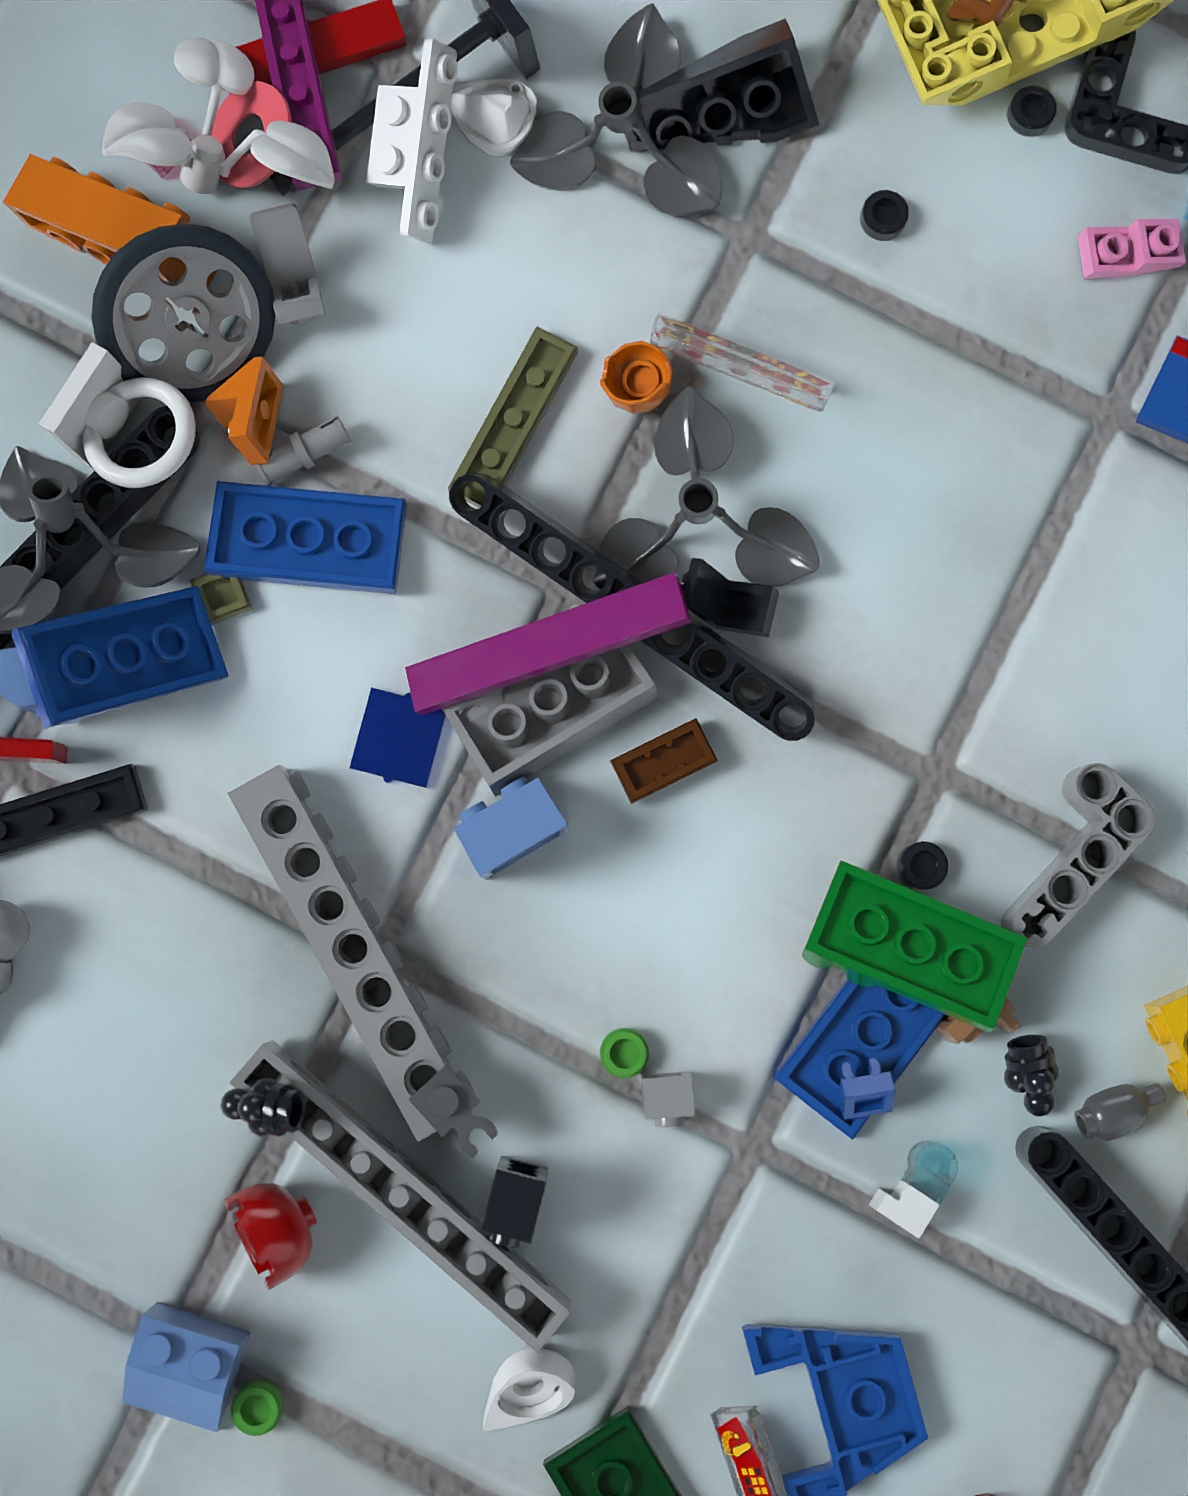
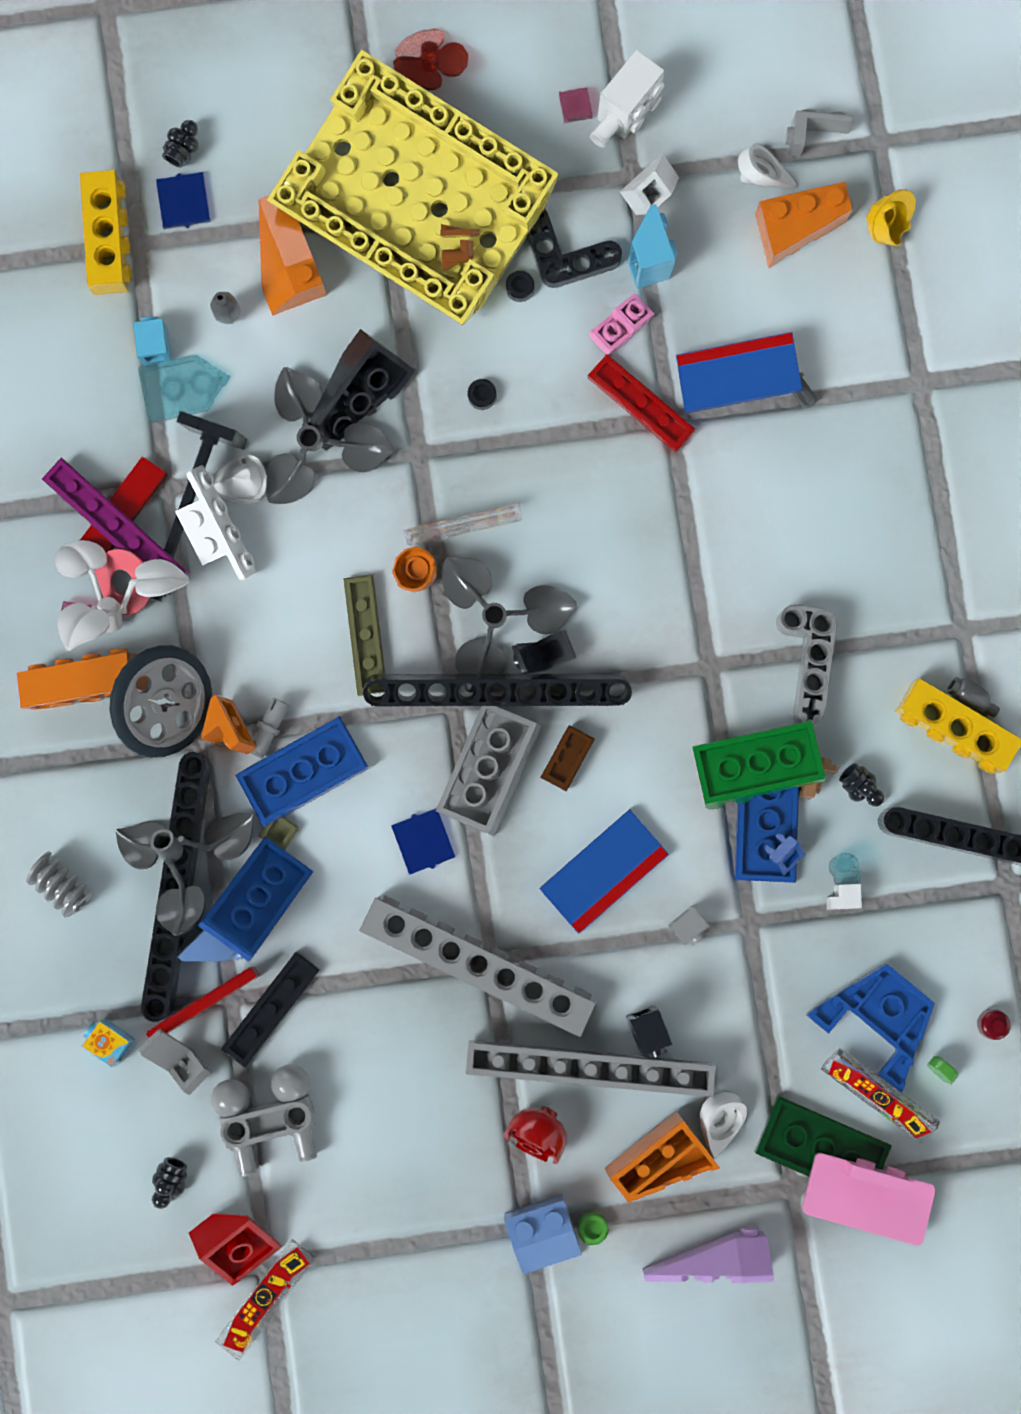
camera: 30 degrees left, 0 degrees up
white tile [38,343,196,488] -> none
black piece [220,1078,306,1136] -> none
light grey bracket [250,203,325,325] -> none
magenta tile [405,572,692,715] -> none
dark grey plate [408,1063,498,1158] -> none
medium blue slope [453,776,568,880] -> none
bright green tile [600,1028,649,1078] -> none
black tile [897,841,948,890] -> none
dark grey plant [1074,1083,1166,1141] -> none
none -> blue tile [539,809,669,934]
none -> red tile [587,354,695,453]
none -> orange wedge [604,1111,720,1203]

